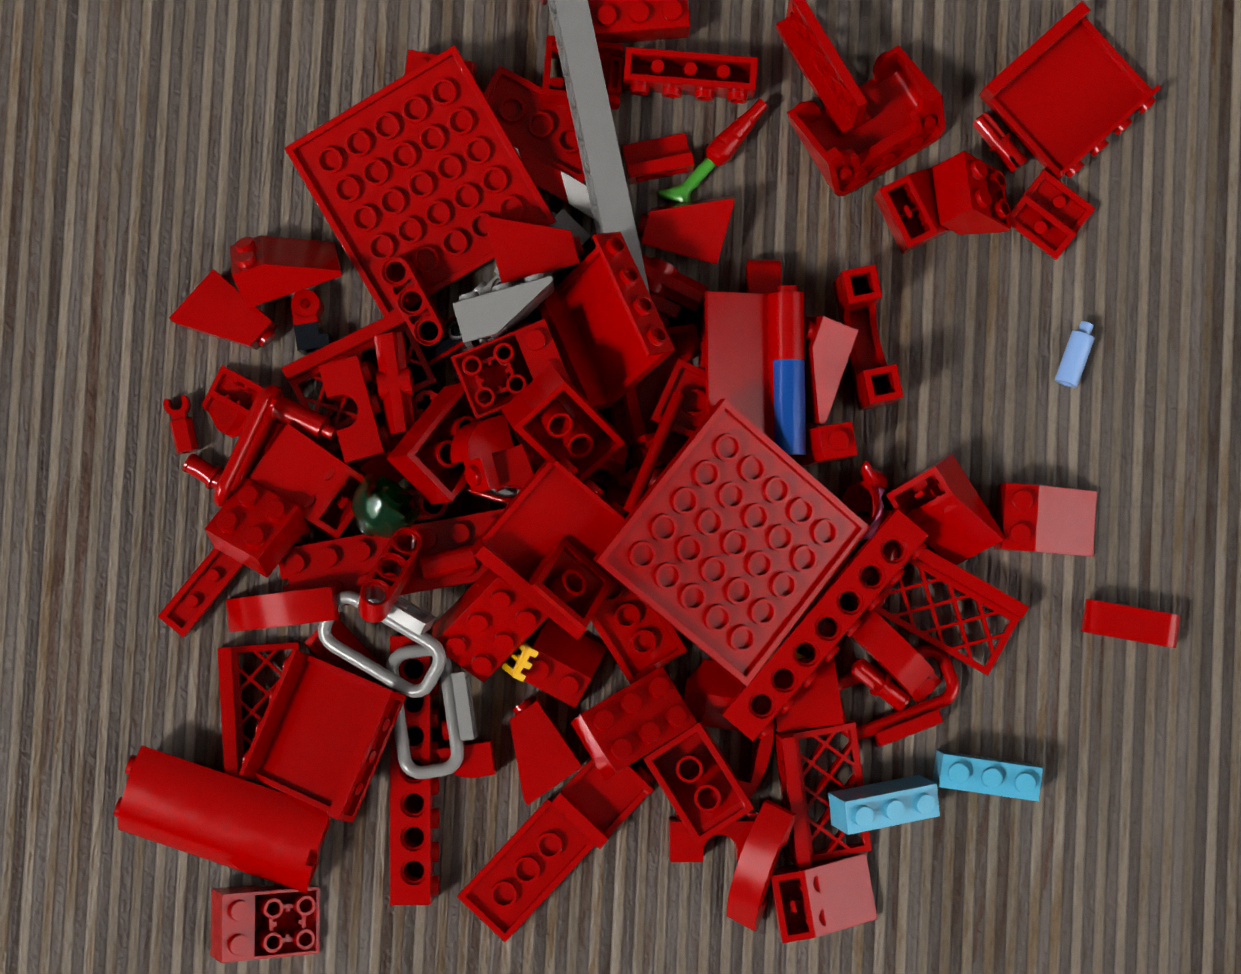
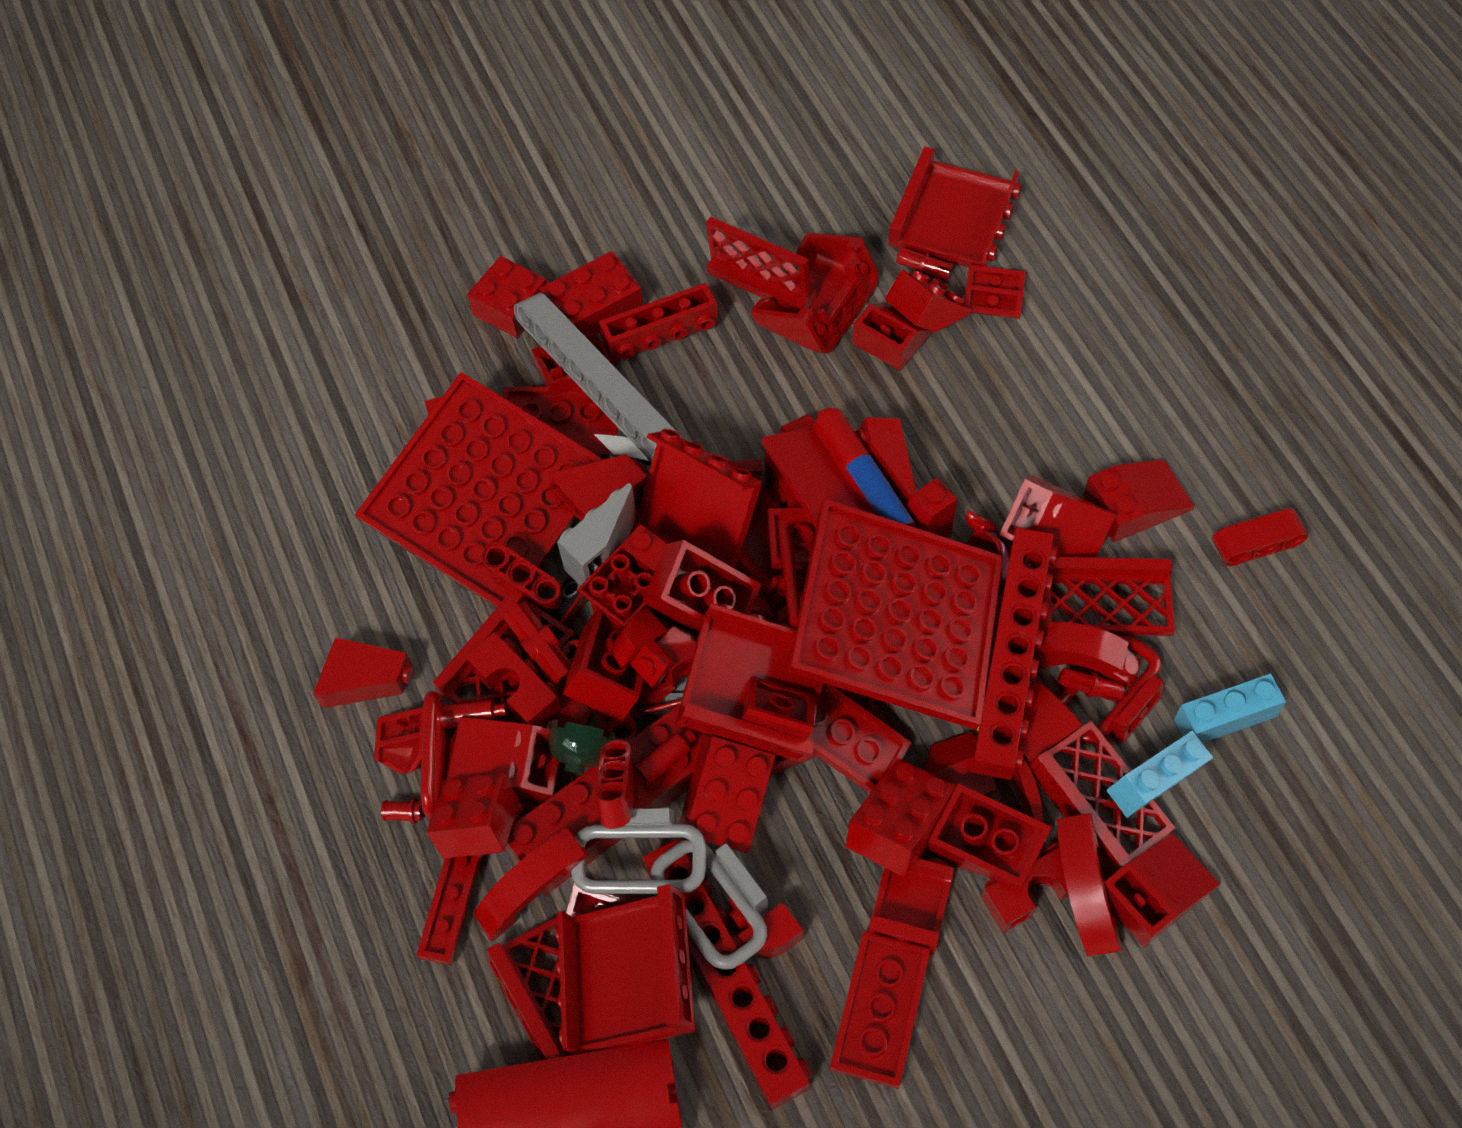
camera: 20 degrees left, 25 degrees down
red bar [163,395,199,455] -> none
red slope [230,235,342,309] -> none
leg [291,289,334,355] -> none
yellow tile [500,642,539,682] -> none
red slope [509,698,583,805] -> none
red slope [521,617,607,708] -> none
red panel [622,133,694,185] -> none
red slope [637,195,736,264] -> none
red piece [657,98,768,203] -> none
red arch [833,264,903,411] -> none
light blue cylinder [1054,321,1095,388] -> none

